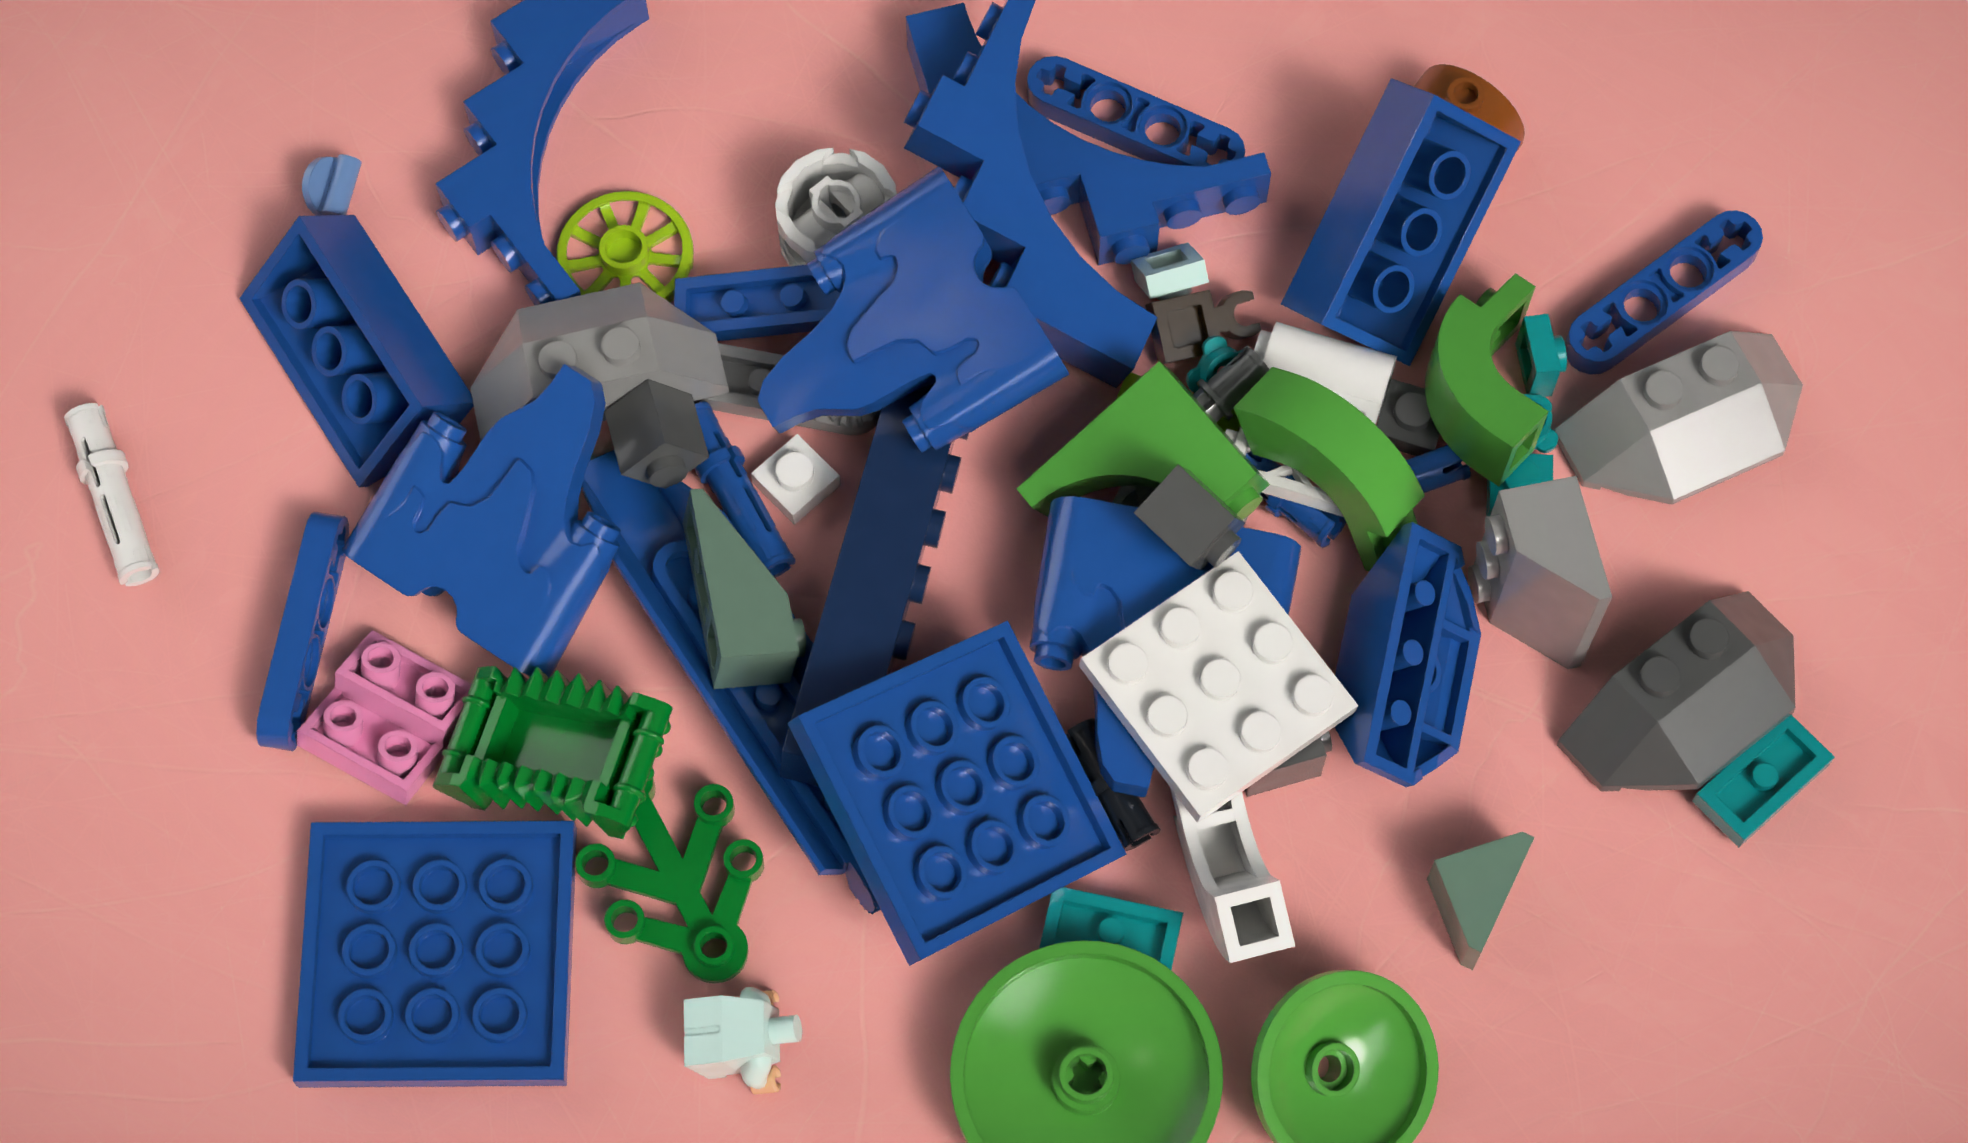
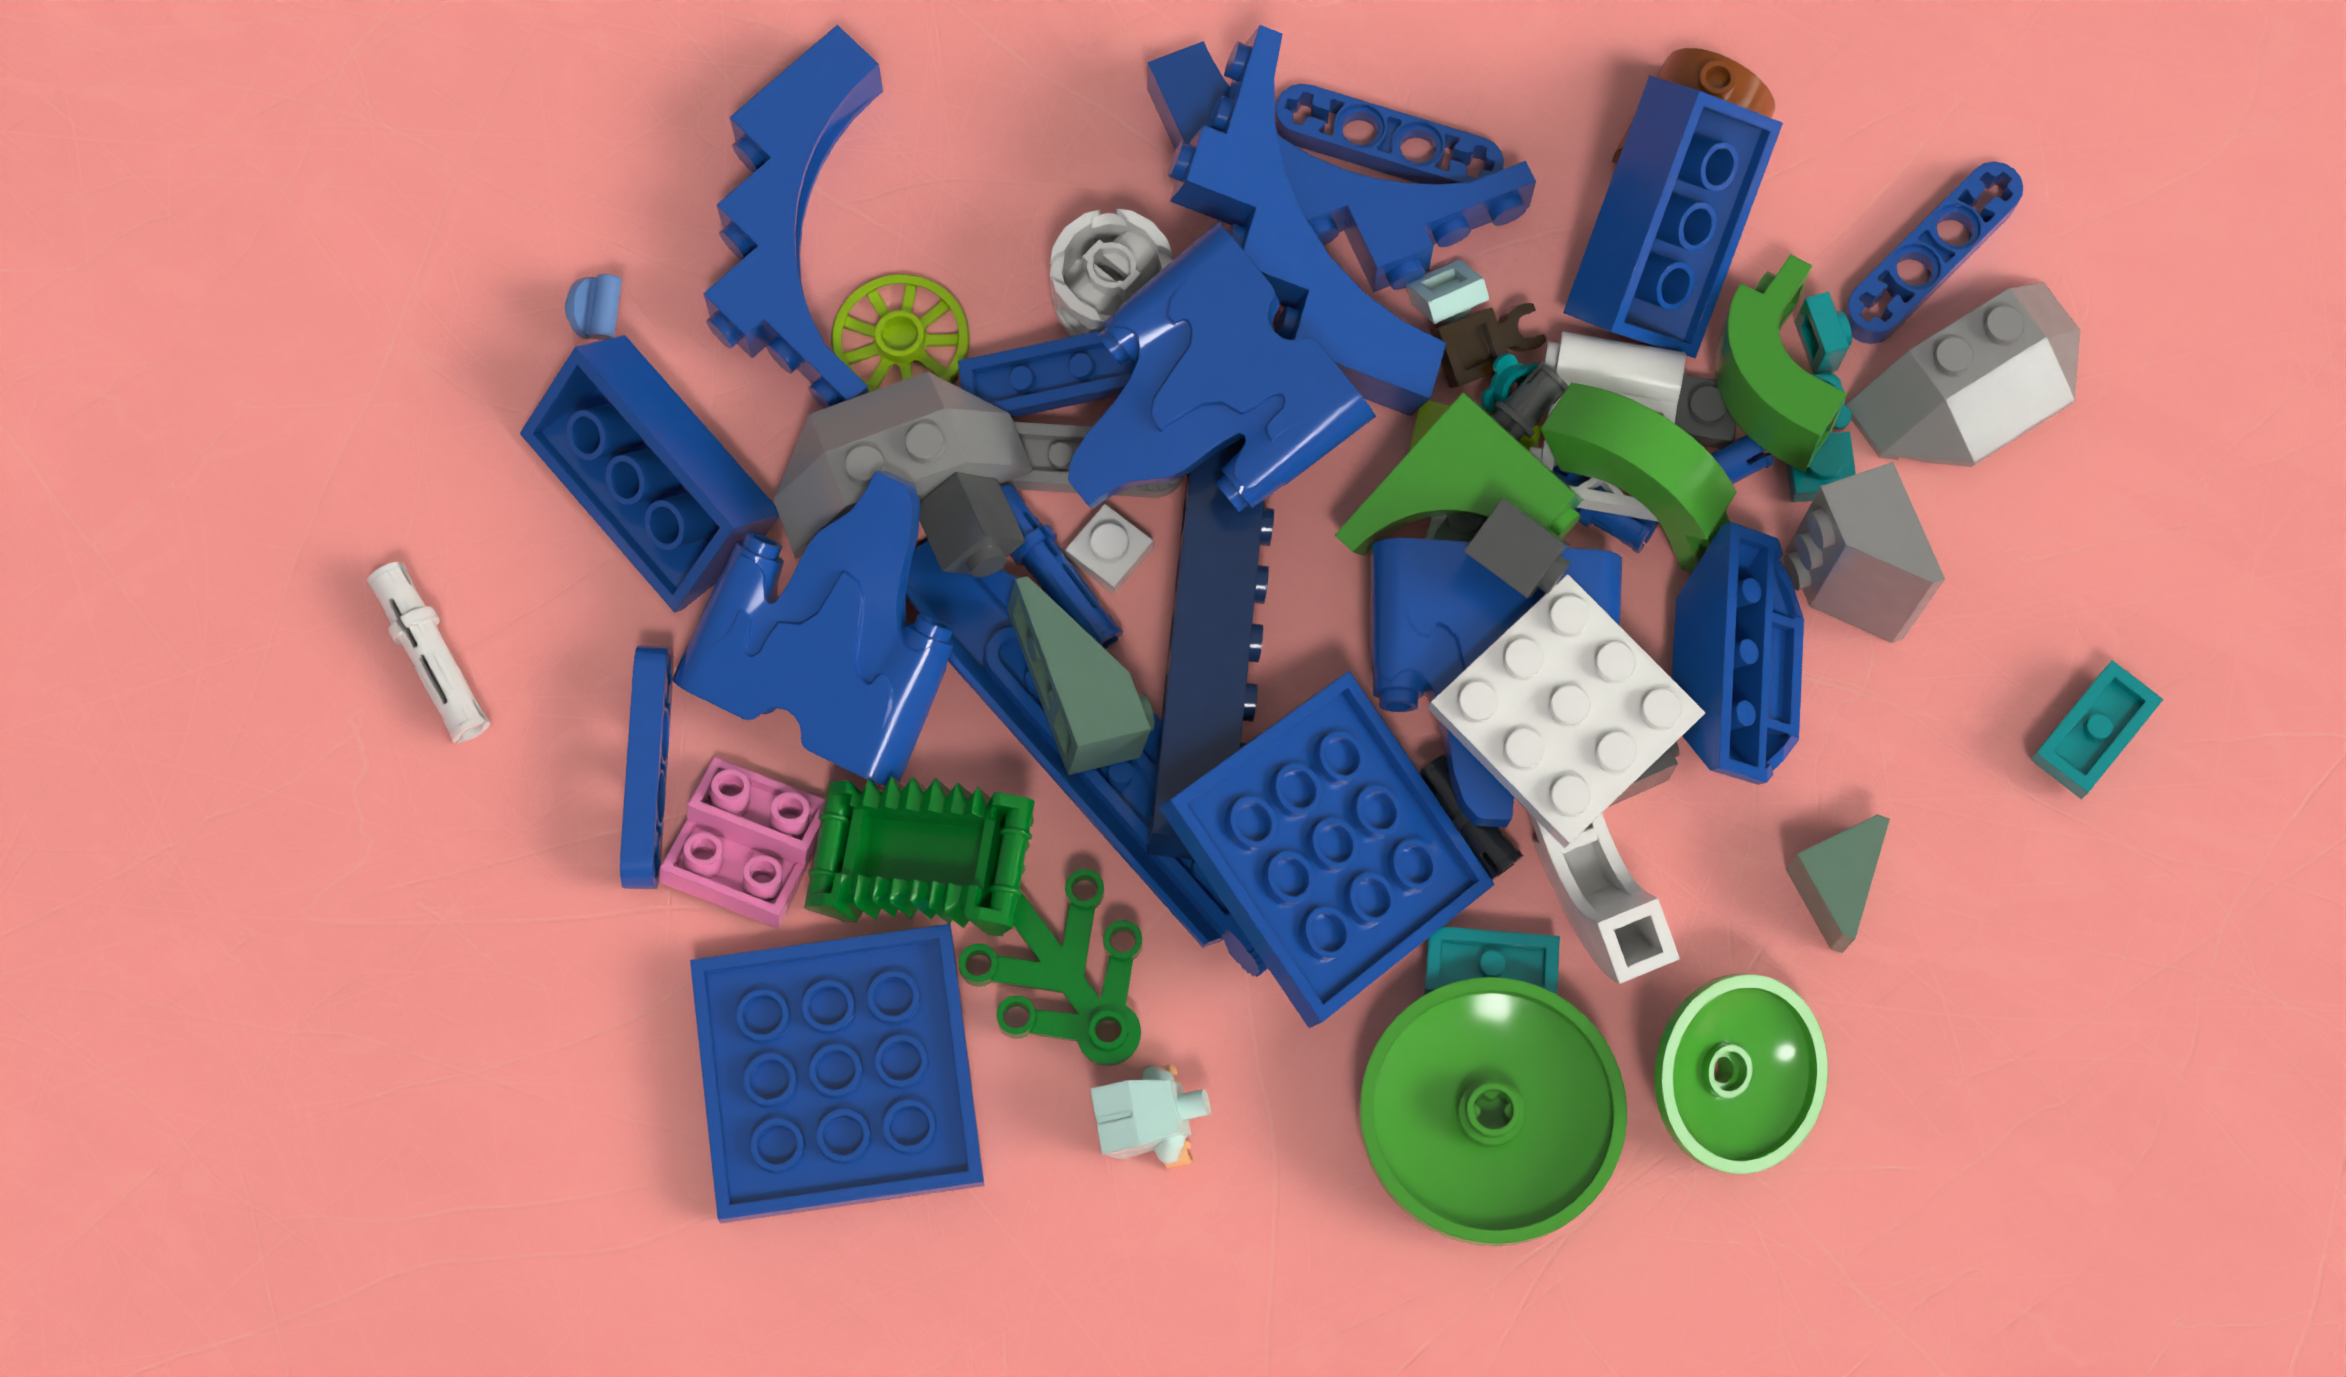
camera: 10 degrees left, 5 degrees up
dark grey wedge [1557,591,1796,791] -> none

